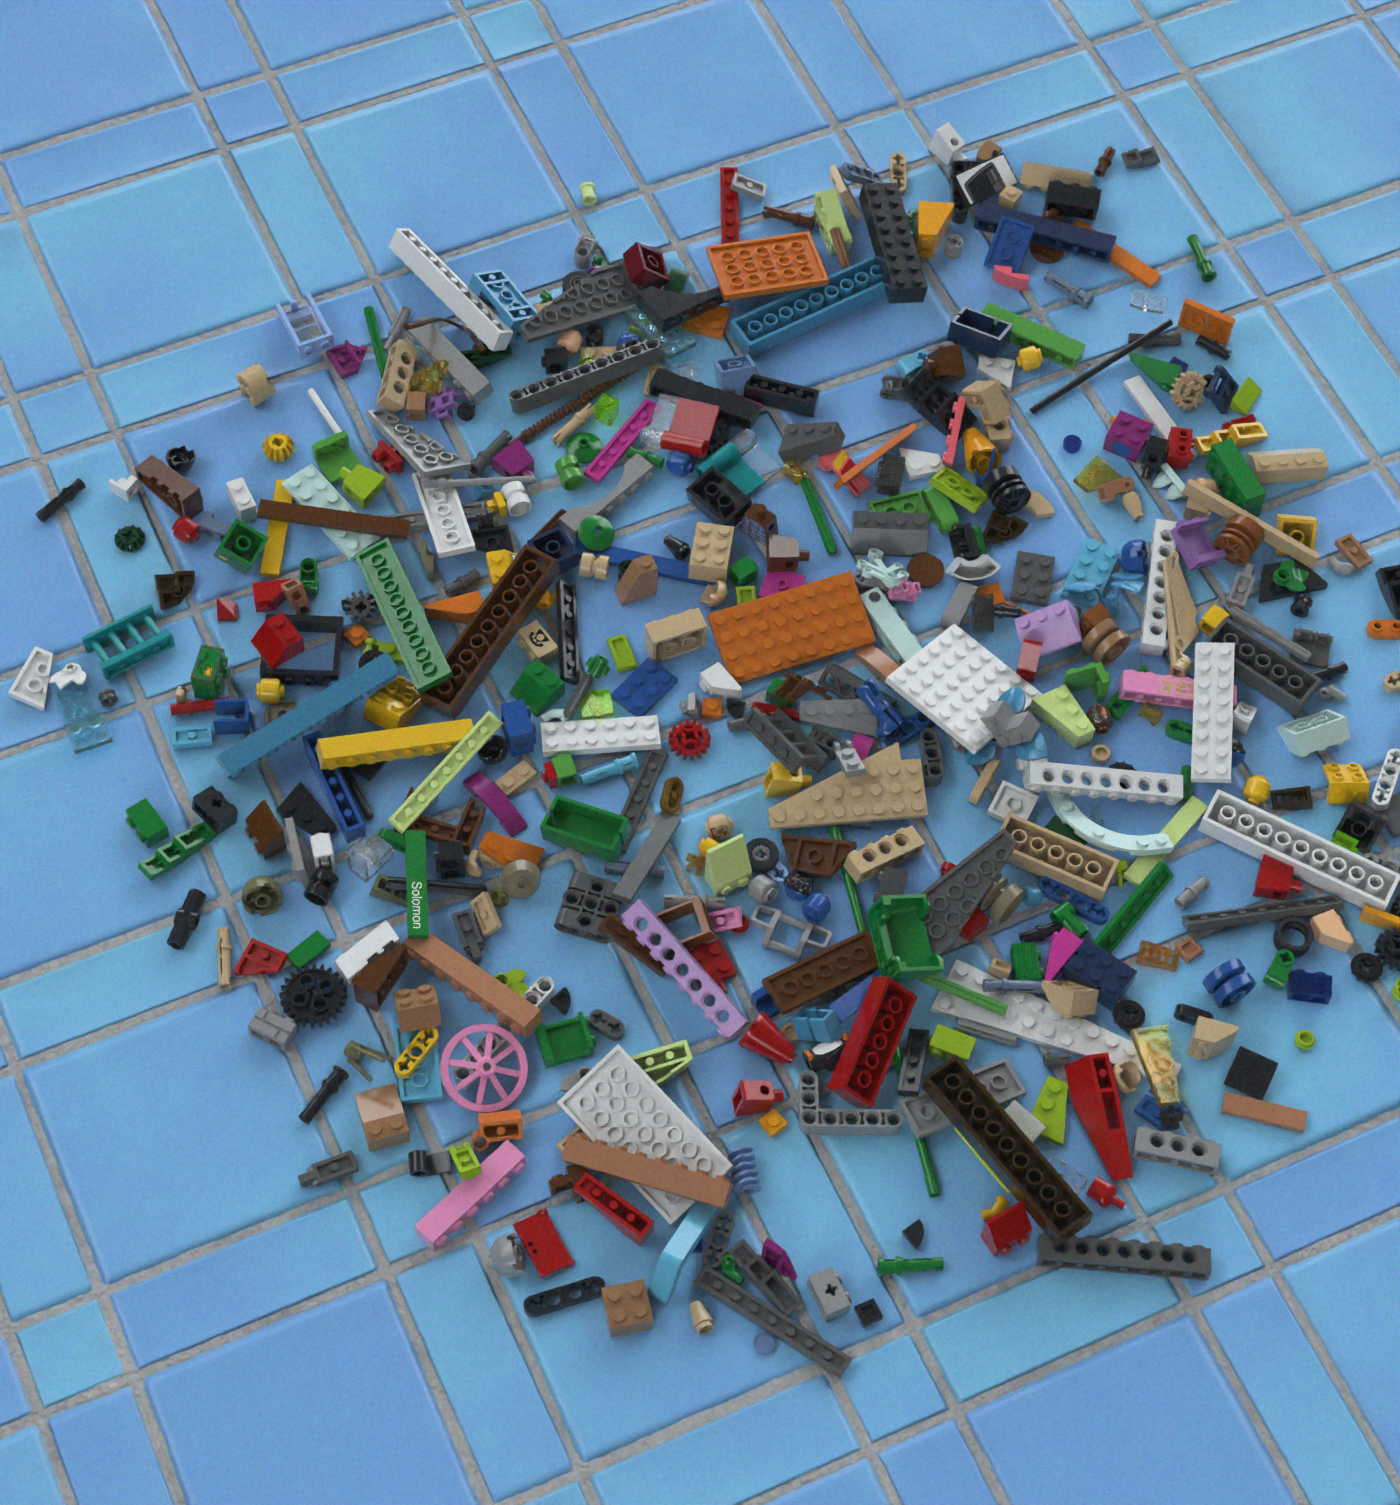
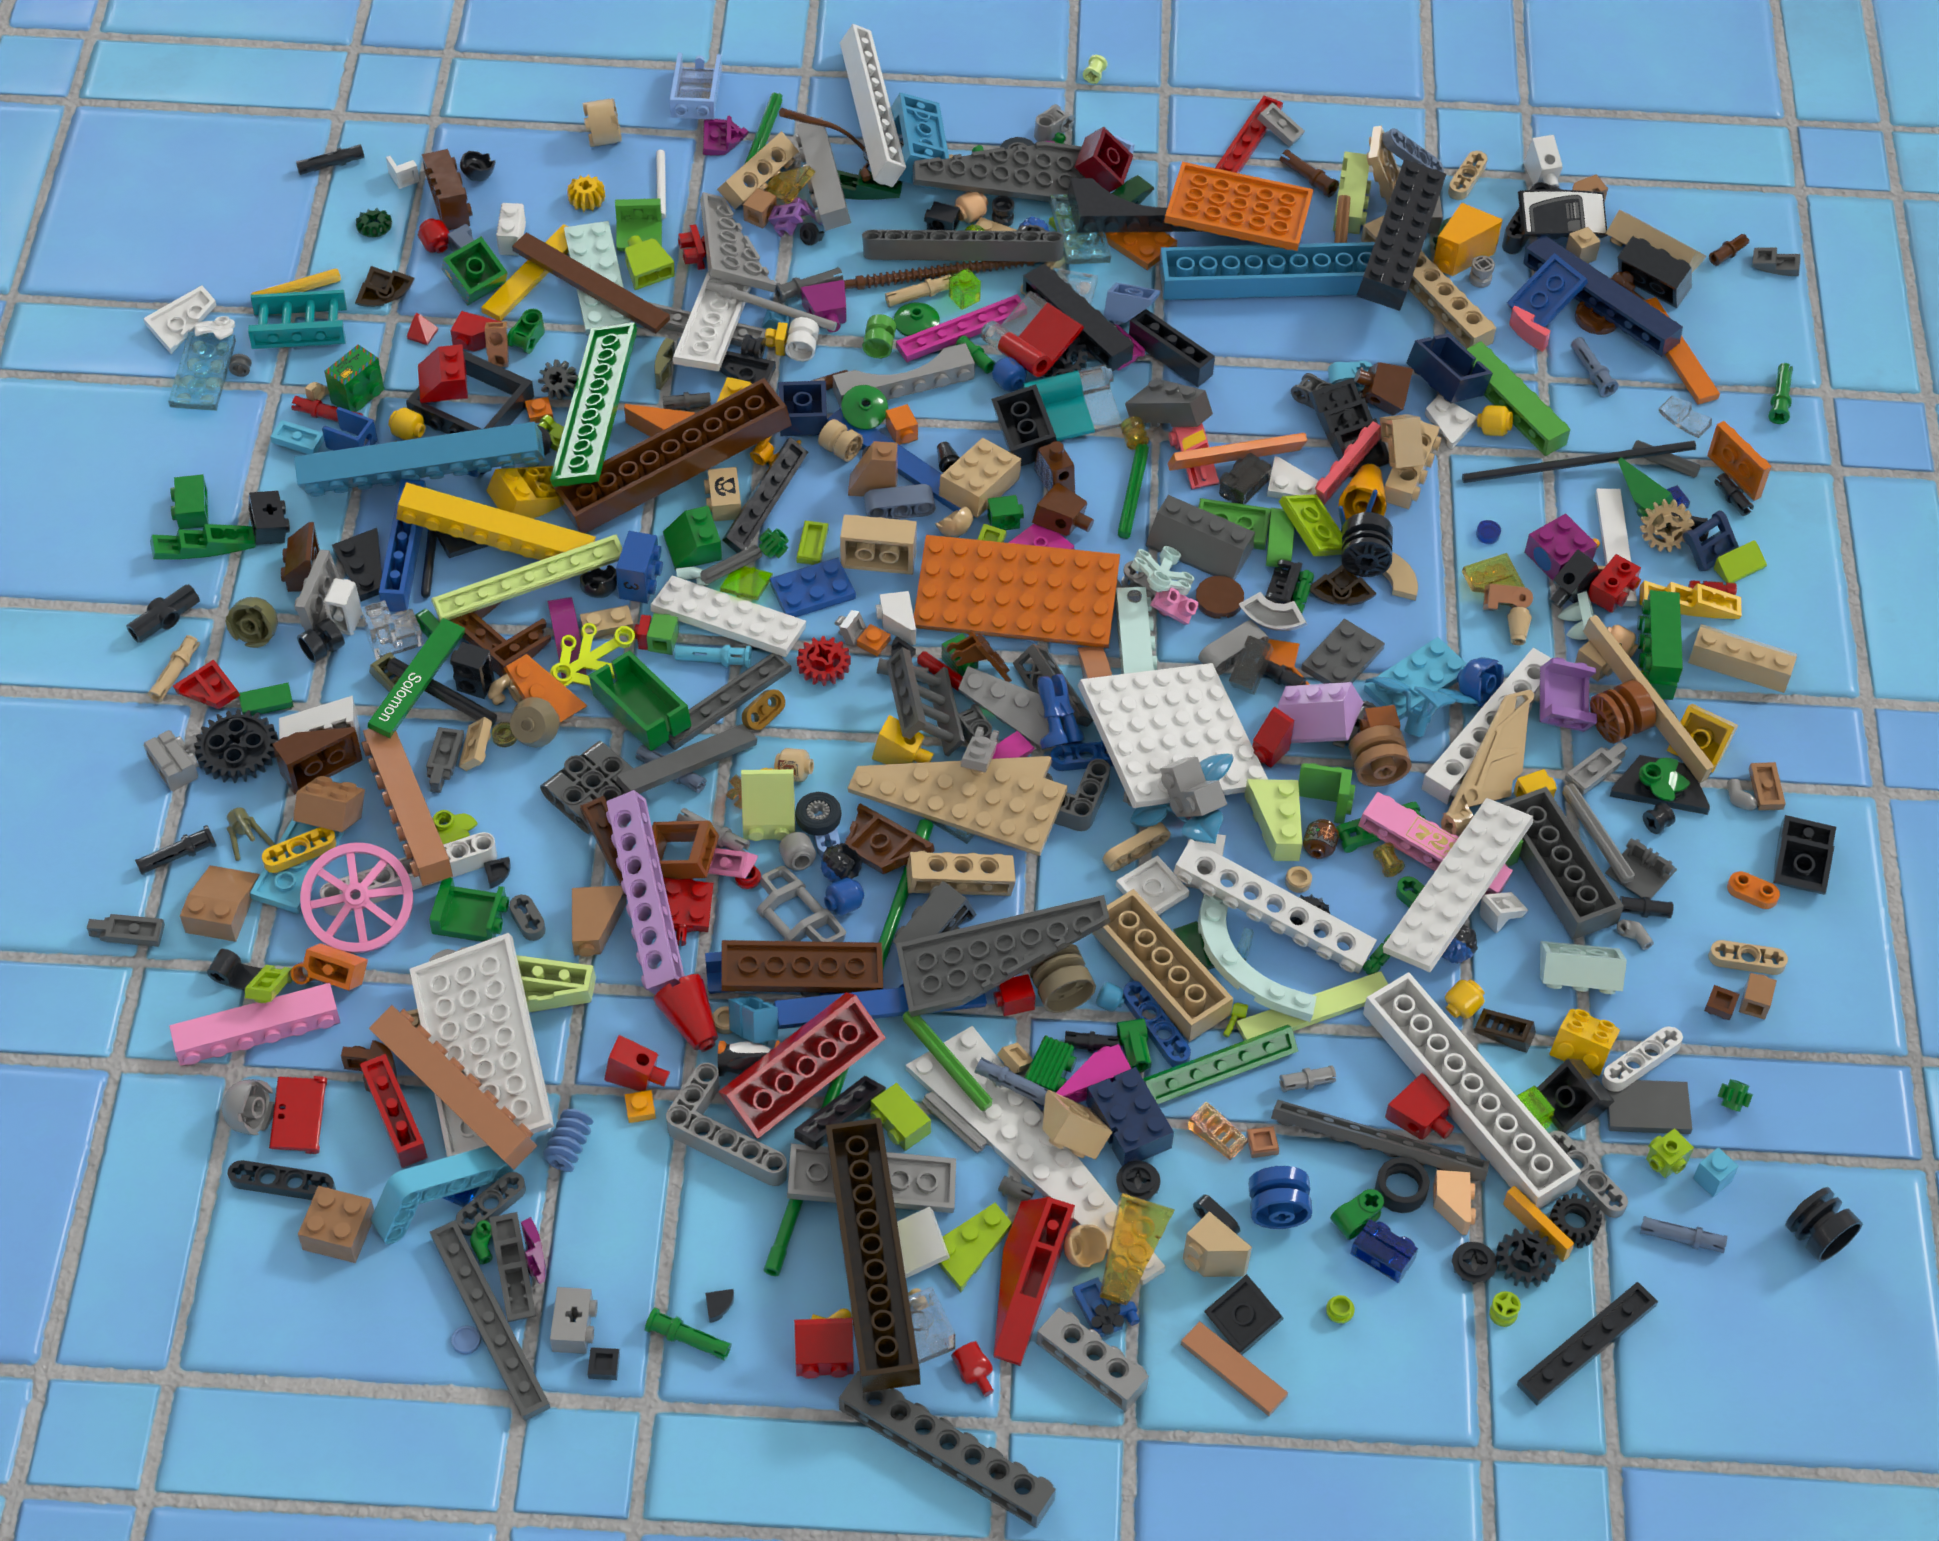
camera: 30 degrees right, 5 degrees down
light grey axle [384,306,411,351] -> none
tan cone [689,1301,714,1335] -> none
green windscreen [867,894,944,983] -> none
none -> yellow axle [251,268,341,295]
none -> neon yellow plant [550,623,635,690]
none -> medium nougat slope [572,885,626,957]
none -> sand blue beam [863,484,936,519]
none -> orange brick [886,404,918,445]
none -> tan brick [1361,216,1496,349]

